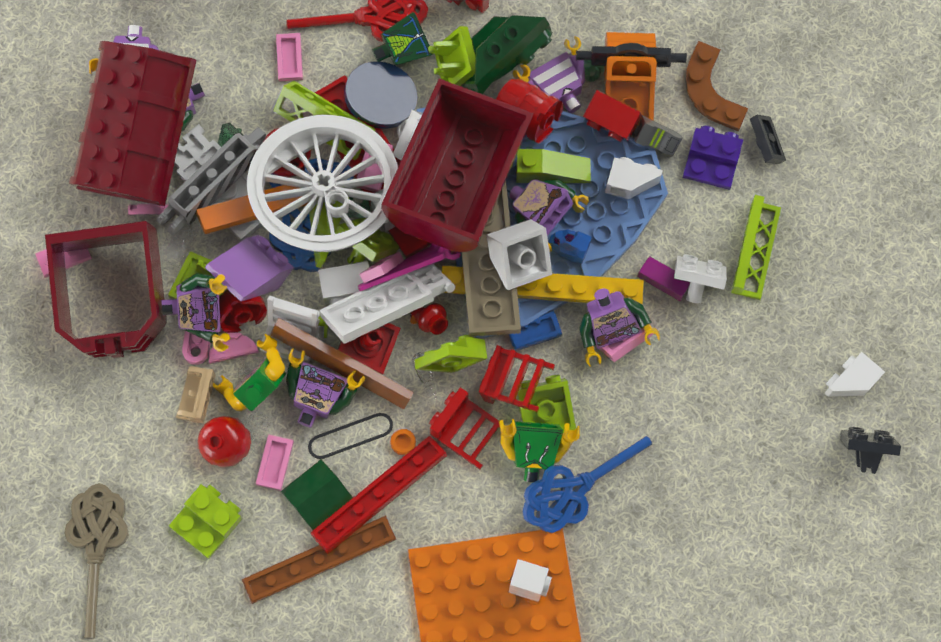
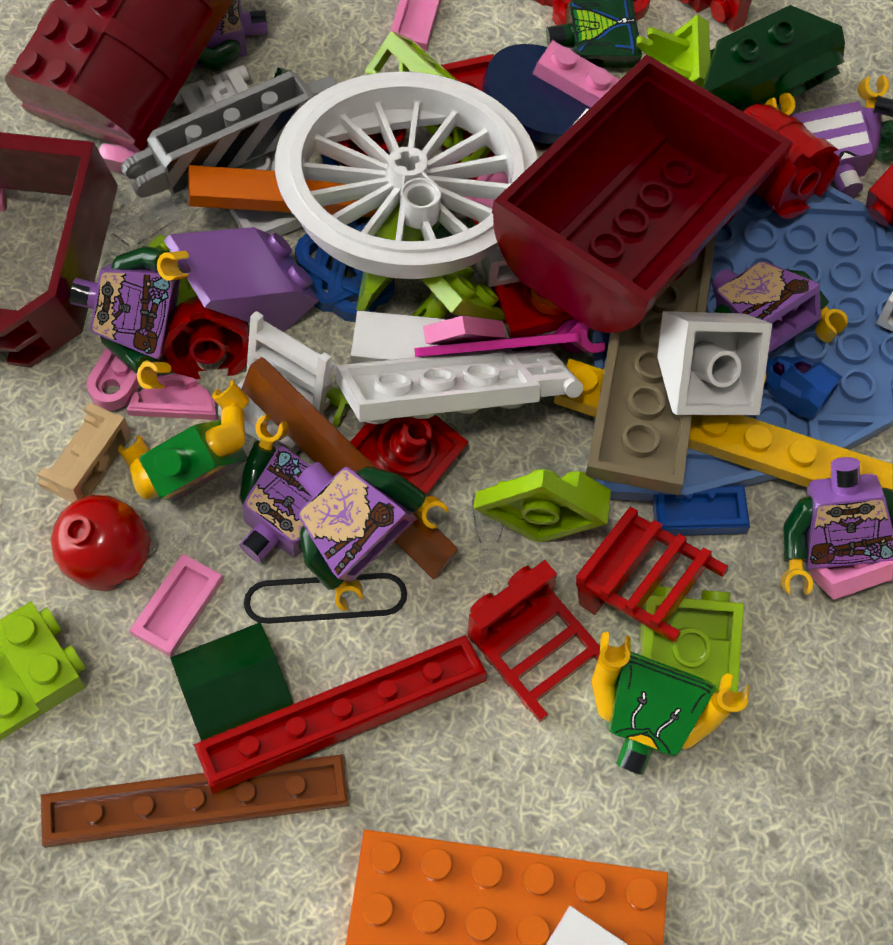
camera: 15 degrees right, 10 degrees down
orange tile [390,429,416,455] -> none
red animal [410,303,448,335] -> none
lime slope [516,149,591,183] -> none
blue piece [522,436,652,533] -> none
none -> torso [298,462,449,611]
none -> bright pink plate [532,40,620,108]

